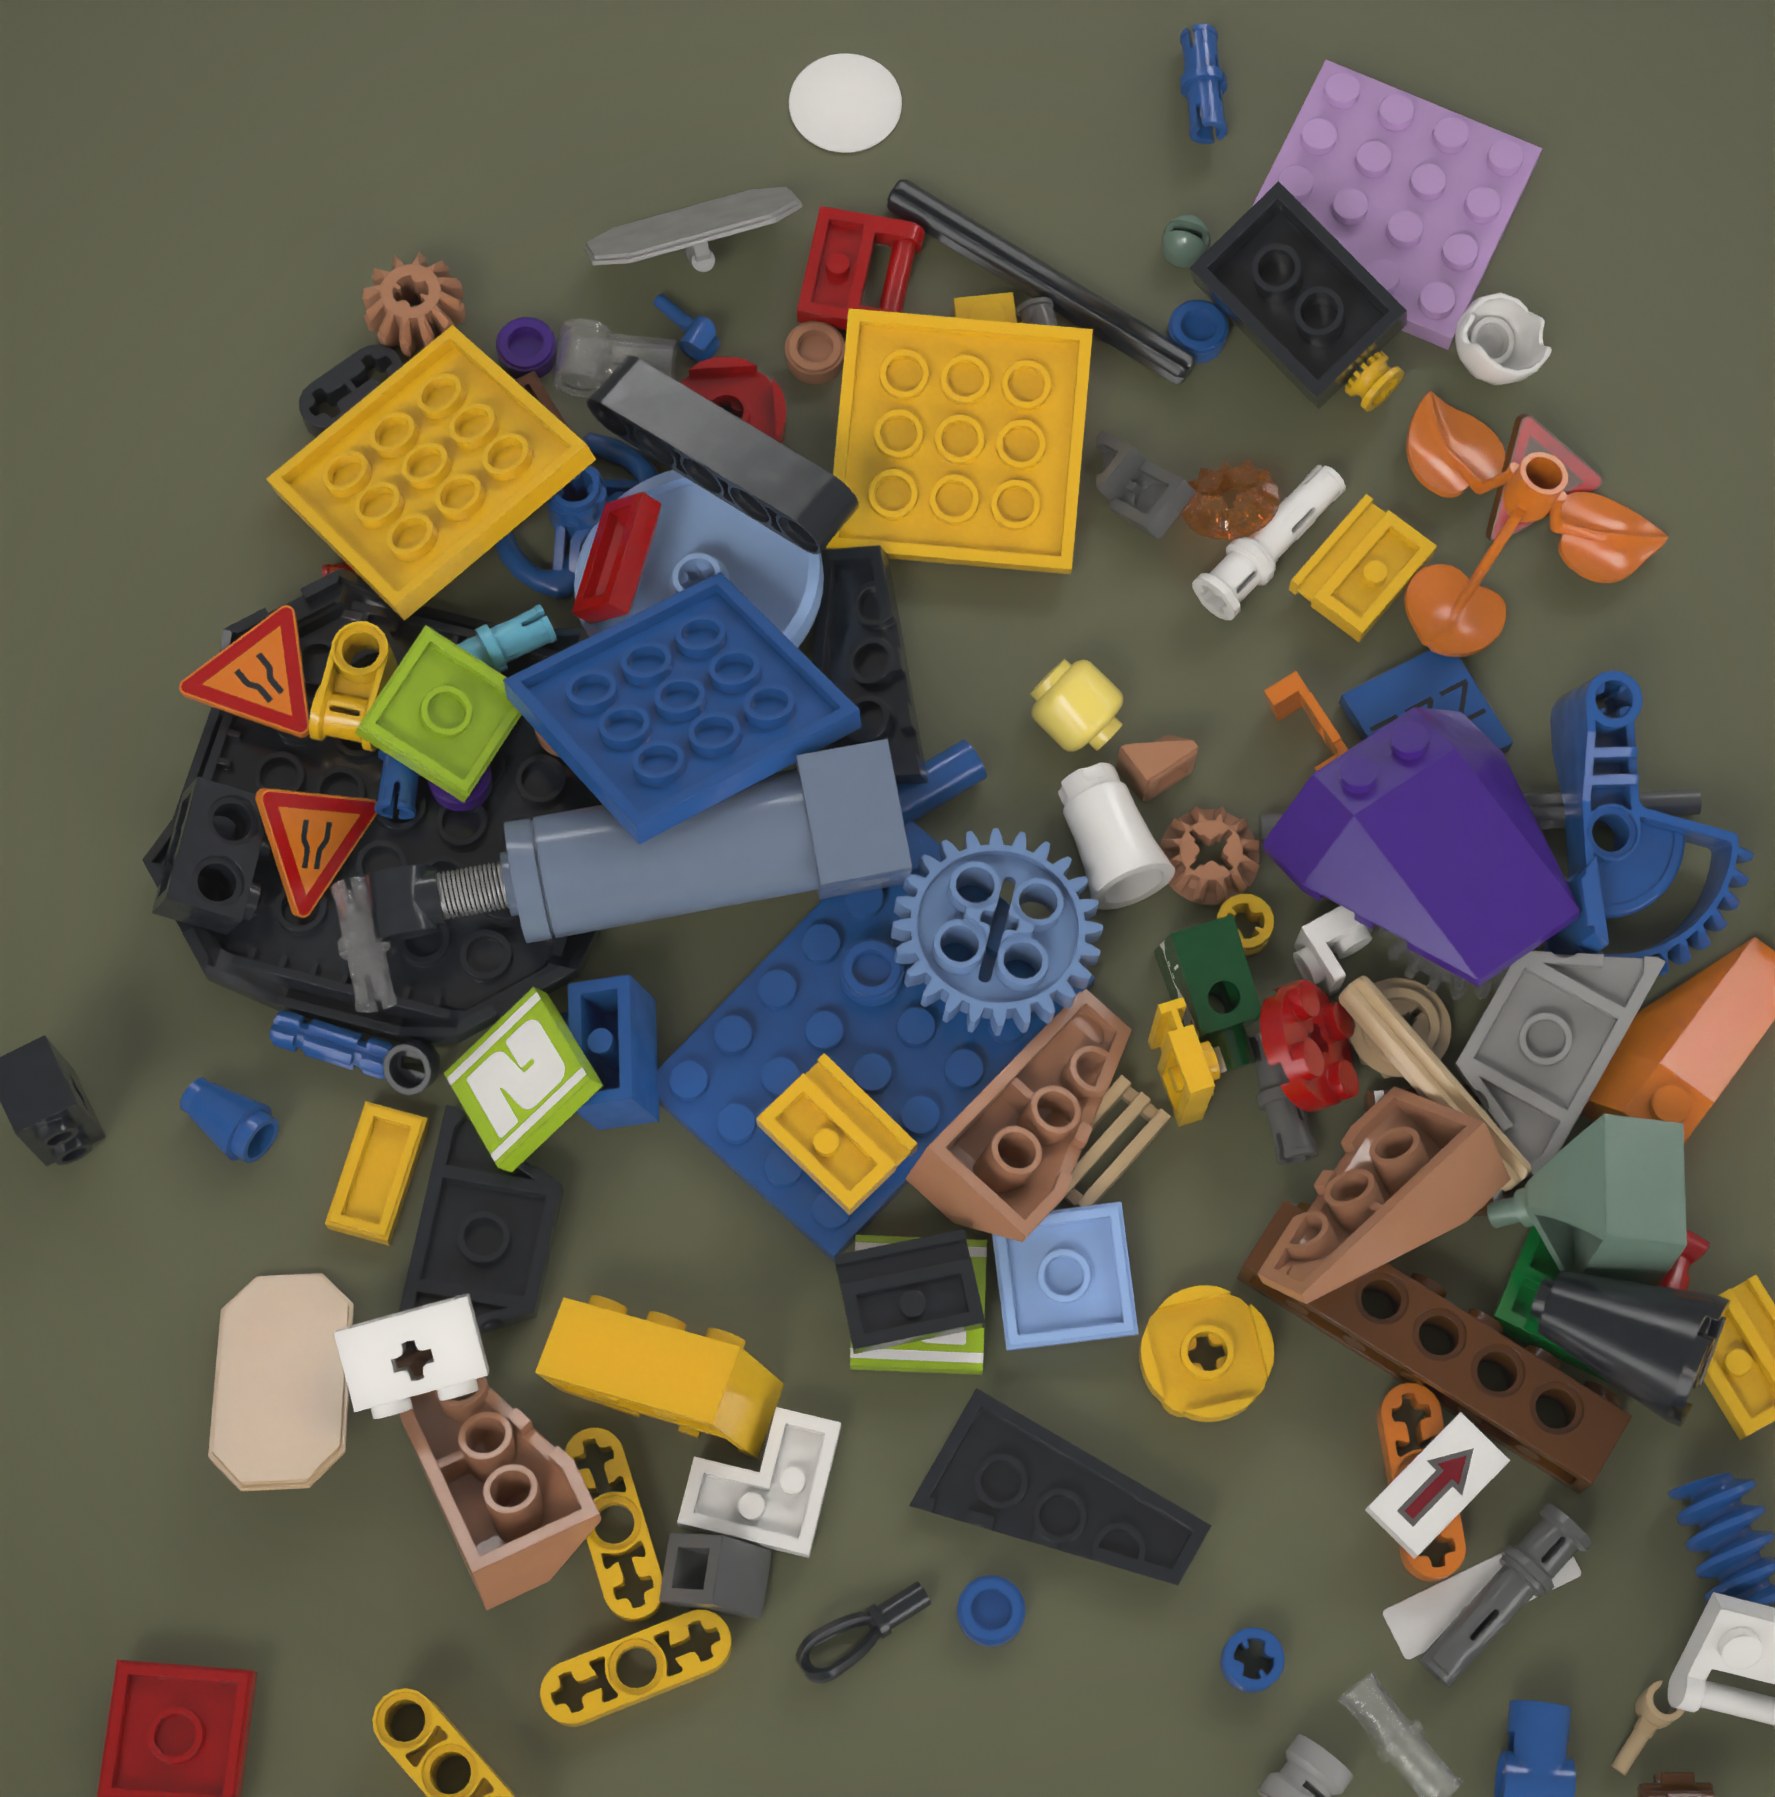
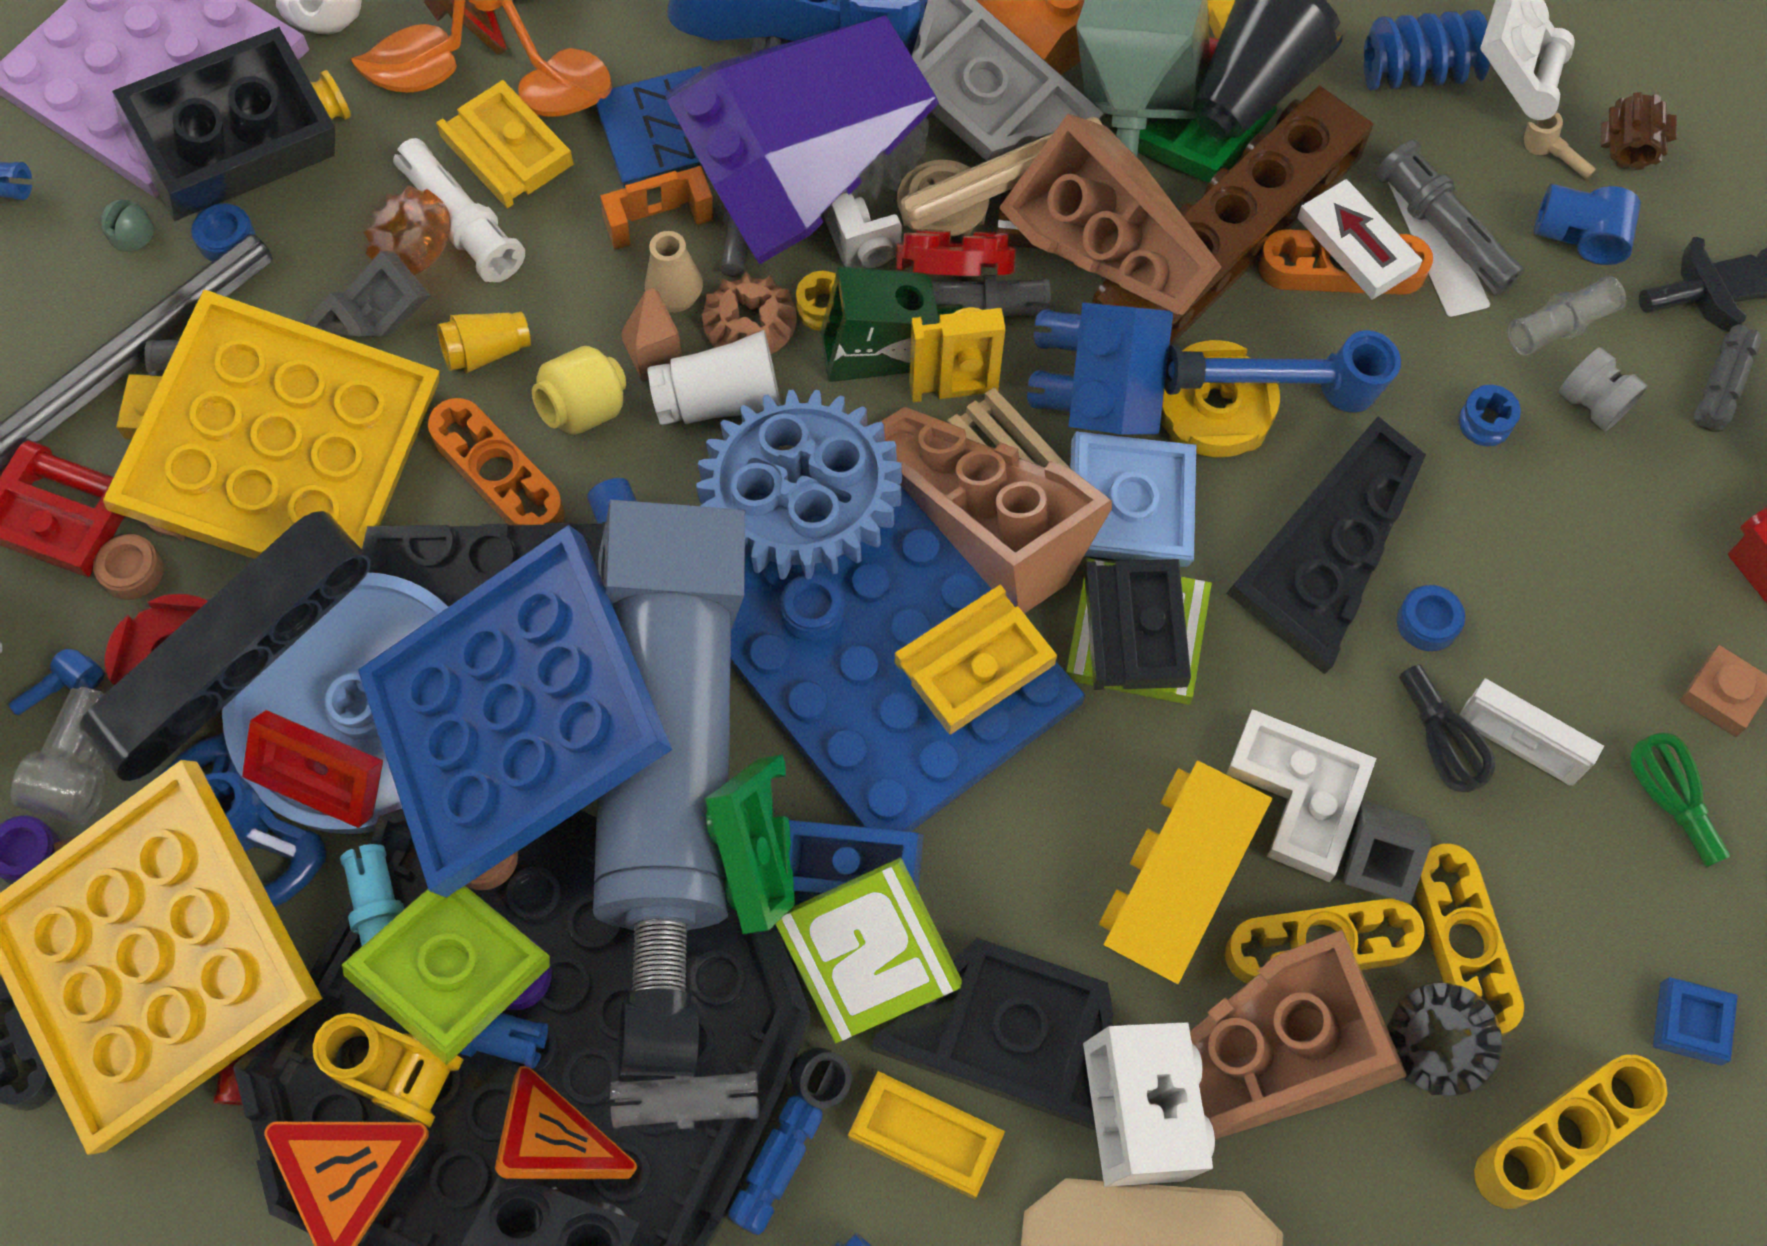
camera: 80 degrees left, 5 degrees down
none -> orange beam [428,398,565,525]
none -> yellow cone [437,311,531,374]
none -> tan cone [644,231,703,312]
none -> green wing [705,754,795,934]
none -> blue brick [1027,302,1173,434]
none -> blue piece [1164,330,1401,413]
none -> black gear [1387,983,1502,1096]
none -> white tile [1459,678,1604,786]

